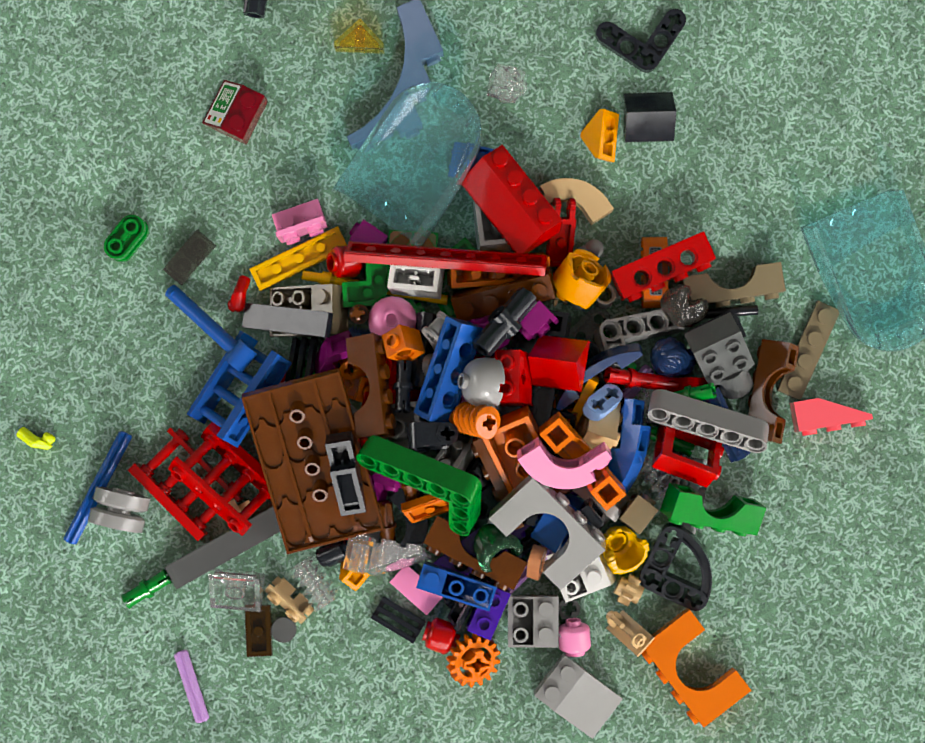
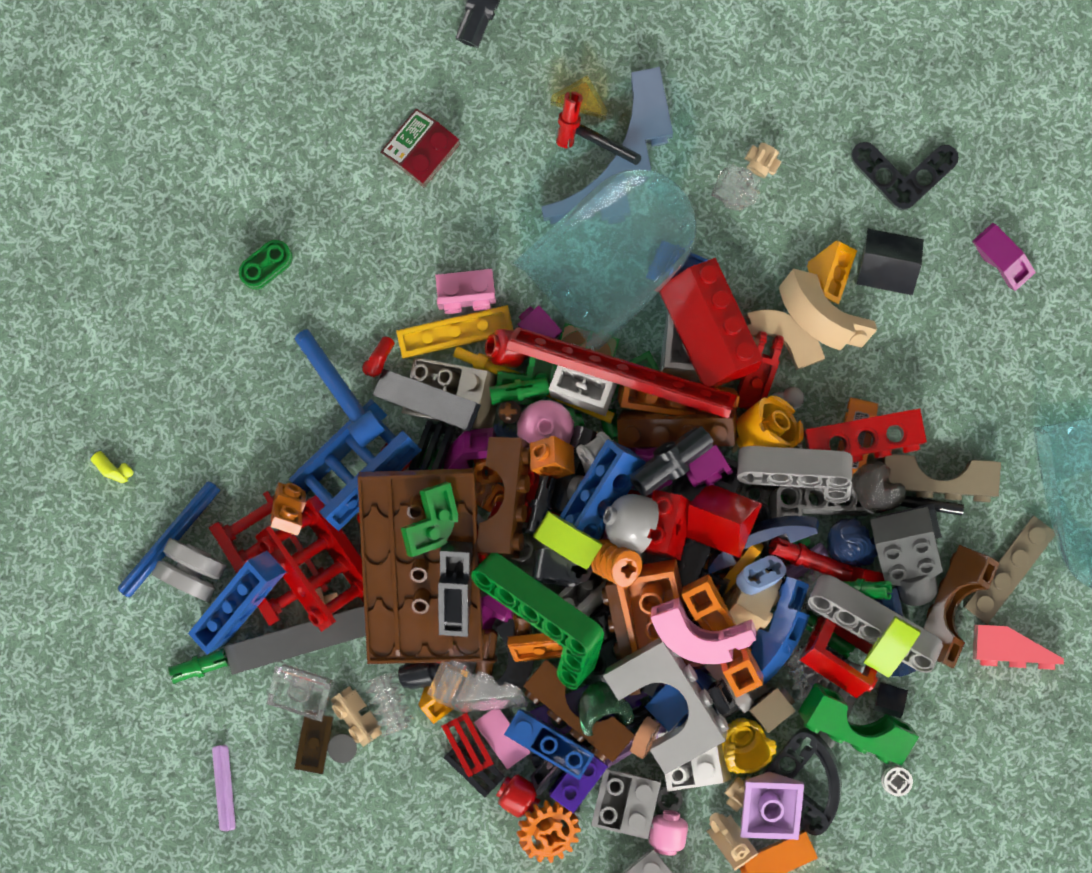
camera: 15 degrees right, 0 degrees up
clear smoke slope [163,230,216,286] -> none
none -> blue brick [188,551,286,654]
none -> orange slope [270,482,306,535]
none -> green plate [401,482,458,557]
none -> red tile [441,712,494,777]
none -> green pin [489,376,549,405]
none -> lime slope [533,511,602,570]
none -> red pin [556,92,583,148]
none -> black bar [575,123,641,165]
none -> light grey beam [737,446,853,503]
none -> lavender slope [740,772,804,840]
none -> tan gear [744,142,781,178]
none -> tan arch [779,268,877,350]
none -> slope [863,616,921,678]
none -> black tile [873,682,908,719]
none -> white wheel [881,766,913,796]
none -> magenta slope [972,223,1036,291]

